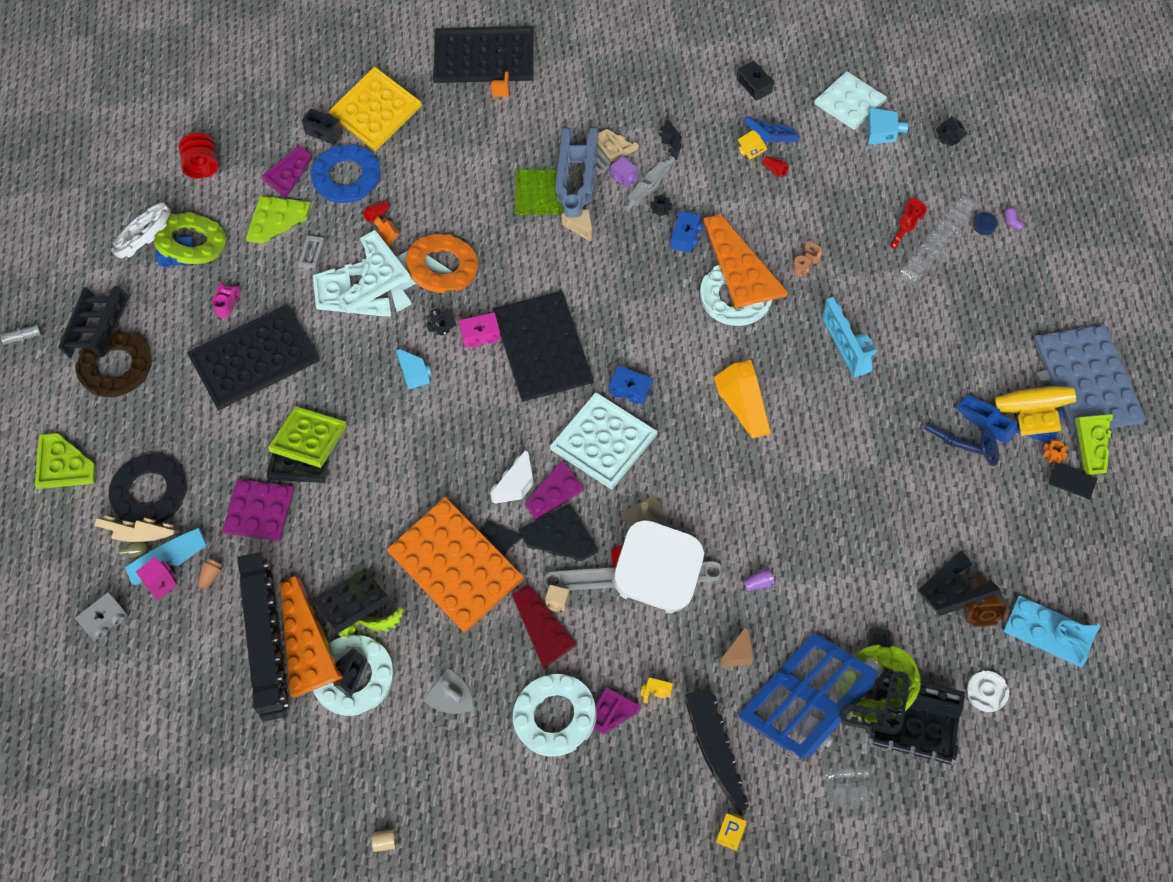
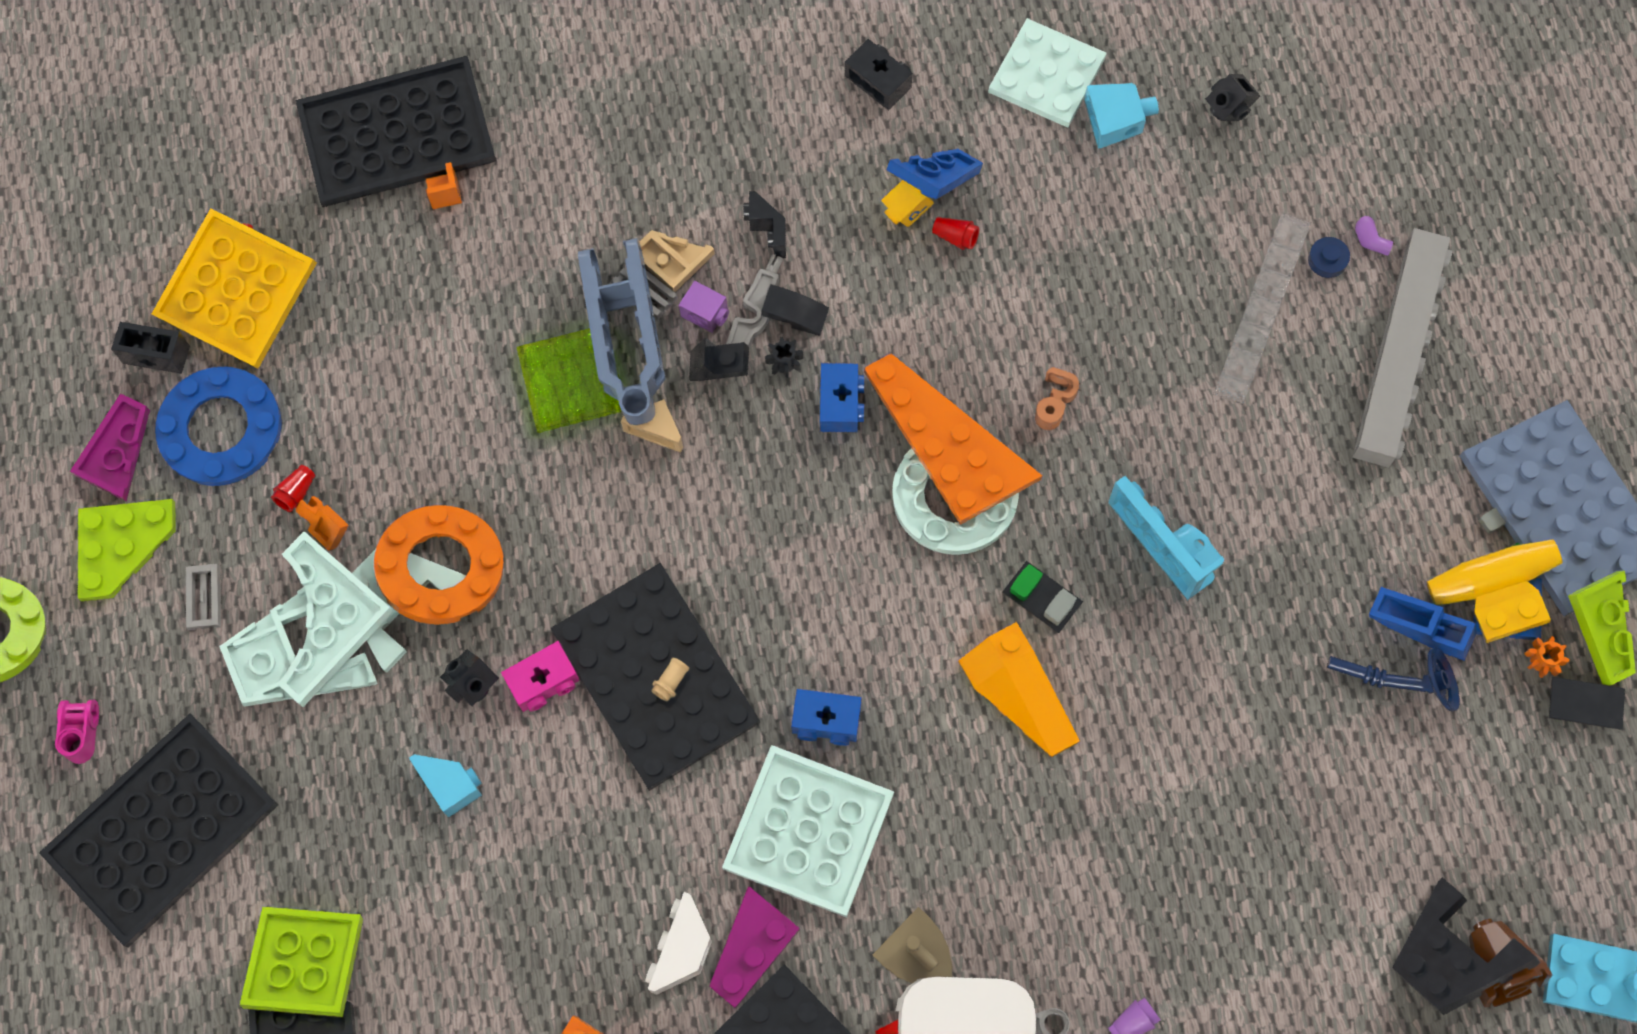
camera: 15 degrees left, 10 degrees up
red piece [890,198,927,249] -> none
none -> tan pin [652,658,689,701]
none -> black slope [689,338,749,381]
none -> black slope [761,284,829,336]
none -> piece [1002,561,1083,633]
none -> light grey brick [1352,228,1452,468]

